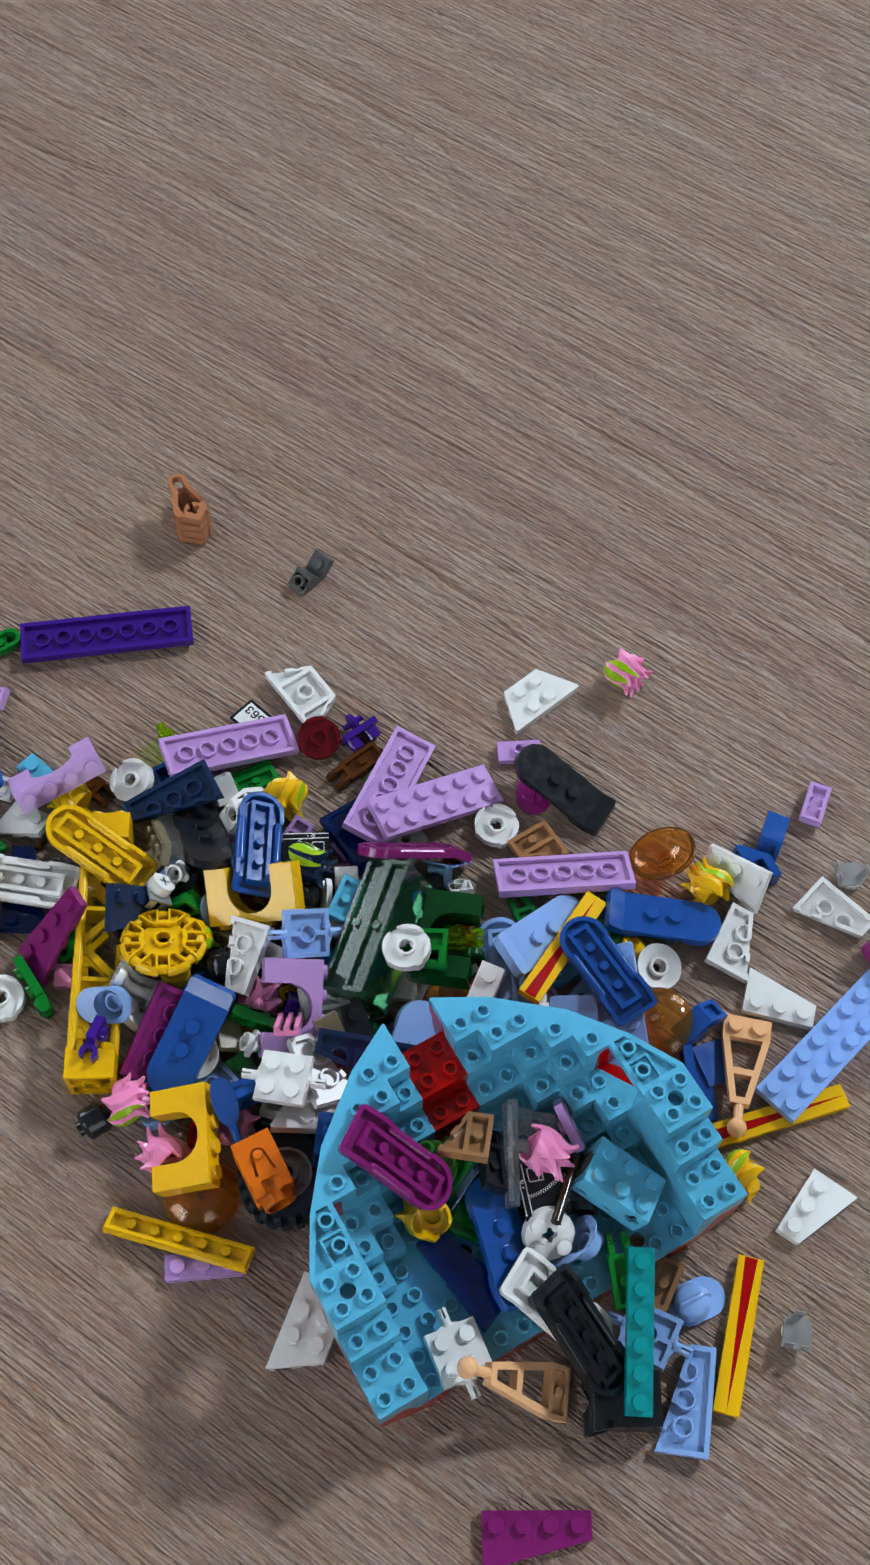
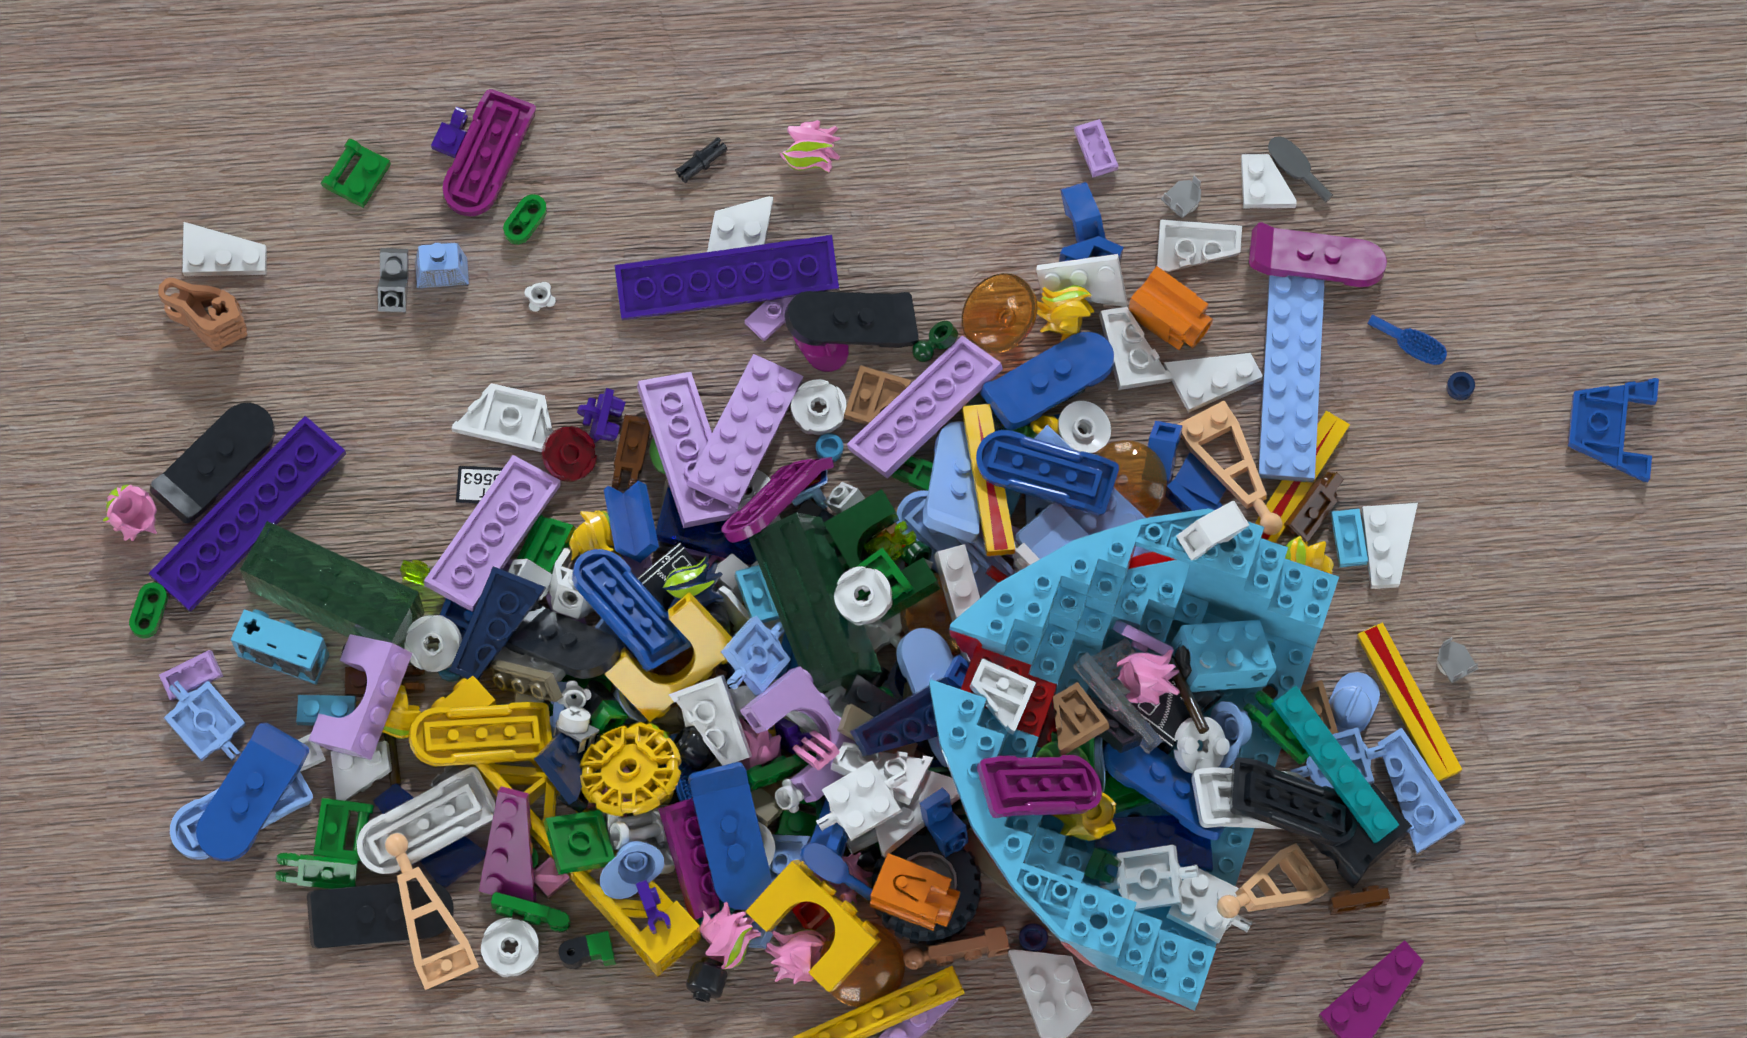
camera: 40 degrees left, 10 degrees up
none -> bright pink hair [103,484,157,541]
none -> black piece [149,403,275,523]
none -> white wing [182,222,267,277]
none -> medium azure piece [231,609,330,685]
none -> clear green brick [240,521,425,649]
none -> green plate [320,138,391,208]
none -> light blue torso [415,243,469,288]
none -> dark purple plate [431,106,468,158]
none -> magenta piece [442,89,536,216]
none -> green plate [503,194,547,245]
none -> white plate [525,282,556,312]
none -> green plate [544,810,615,875]
none -> leg [558,931,616,969]
none -> blue panel [604,481,659,563]
none -> dark purple plate [614,235,840,321]
none -> black pin [675,137,728,183]
none -> dark azure tile [816,433,843,462]
none -> nougat plate [903,926,1009,970]
none -> dark green plate [912,321,958,362]
none -> white wing [970,658,1036,735]
none -> dark green tile [1084,848,1122,883]
none -> white plate [1100,845,1199,911]
none -> orange piece [1128,266,1213,351]
none -> white slope [1176,501,1249,561]
none -> reddish brown hinge [1284,471,1344,542]
none -> reddish brown plate [1328,885,1390,915]
none -> medium azure plate [1331,509,1368,568]

